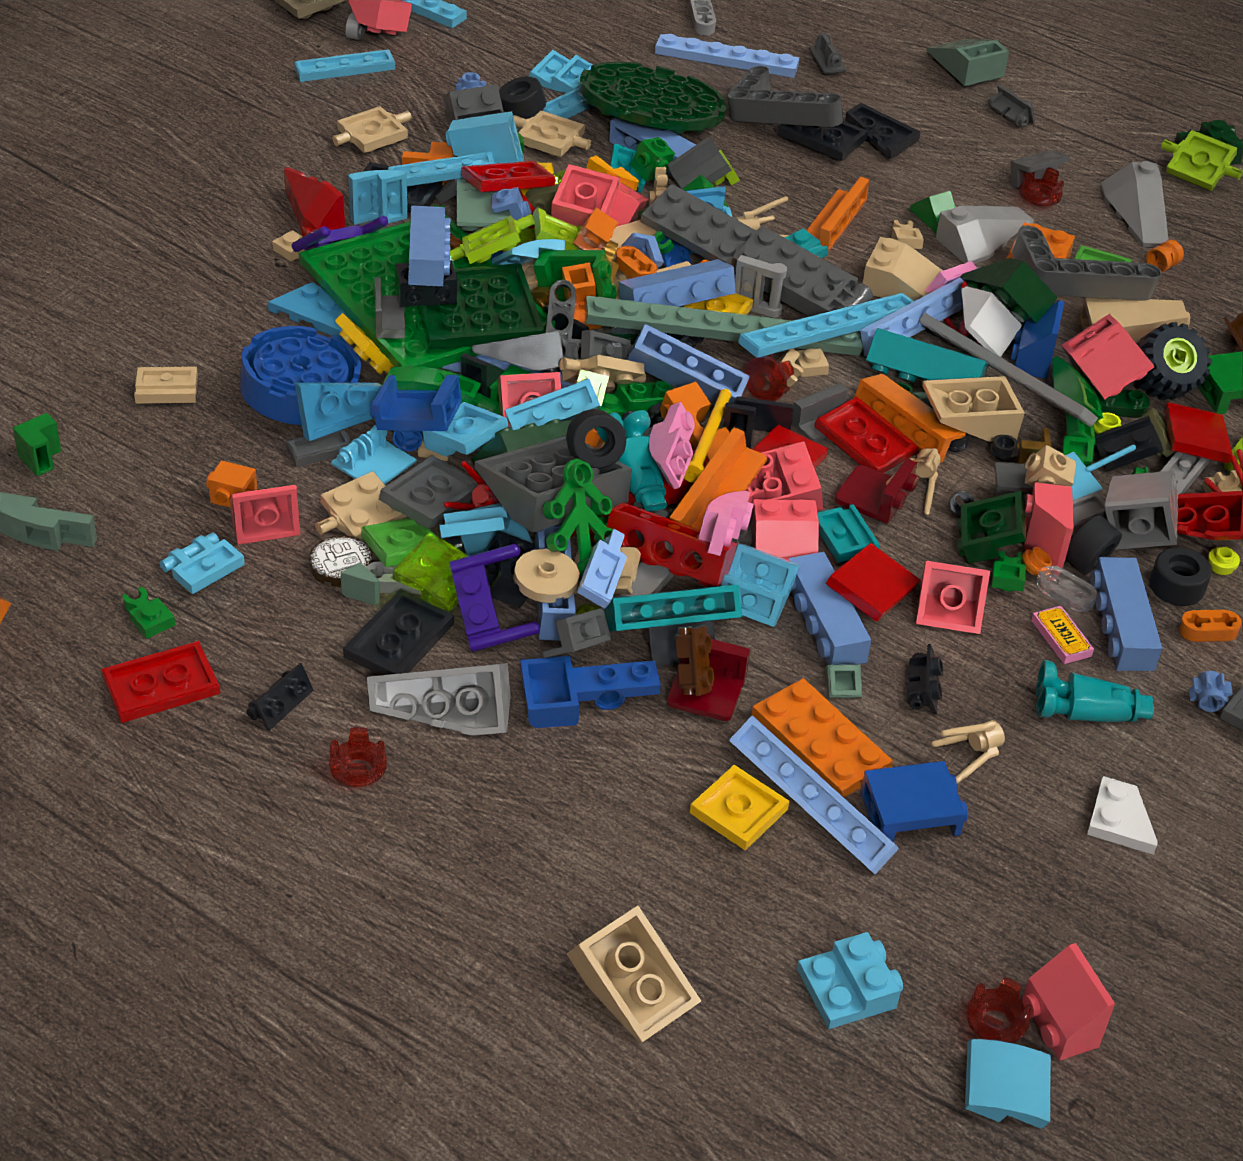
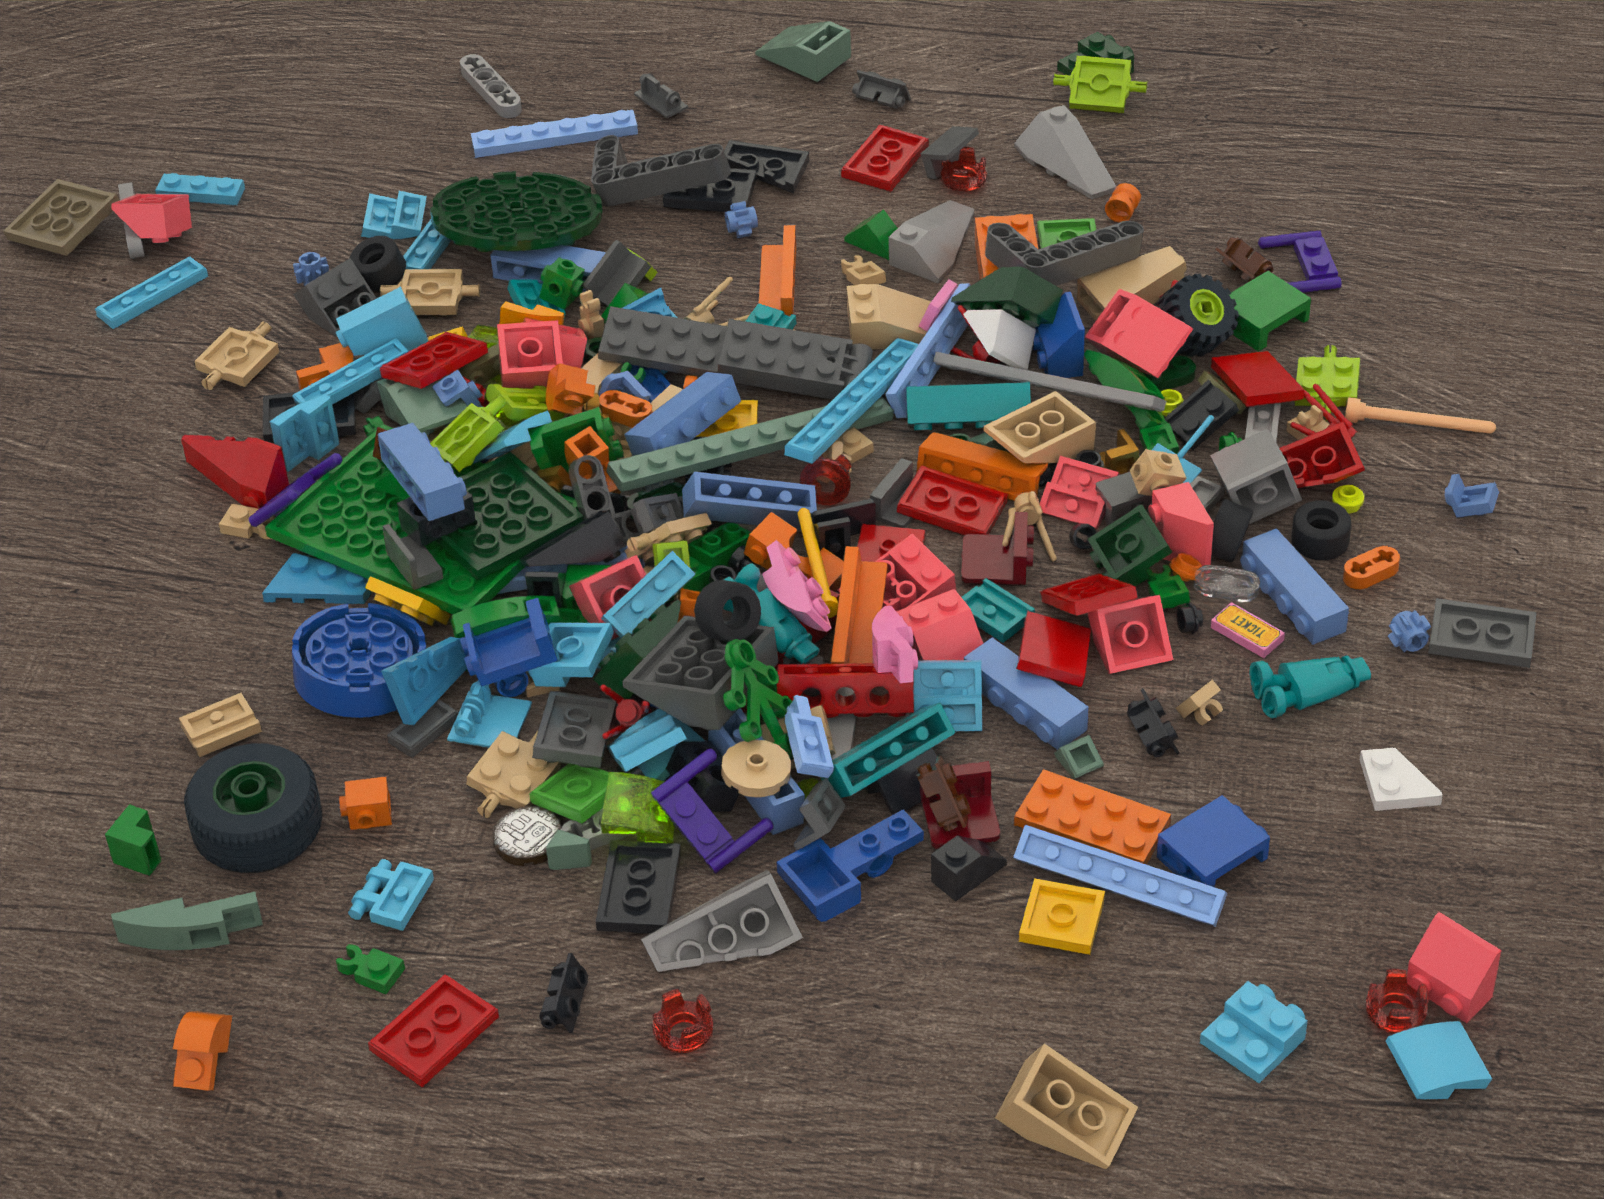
camera: 20 degrees left, 0 degrees up
coral slope [230,485,300,545] -> none
light grey plate [735,255,787,318] -> none
tan plant [931,720,1005,784] -> none
none -> black wheel [184,743,322,873]
none -> medium blue gear [725,201,758,238]
none -> red tile [841,125,929,192]
none -> black slope [931,836,1007,902]
none -> coral slope [1040,456,1120,529]
none -> red tile [1040,573,1138,616]
none -> black plate [1176,602,1203,635]
none -> tan tile [1176,680,1223,726]

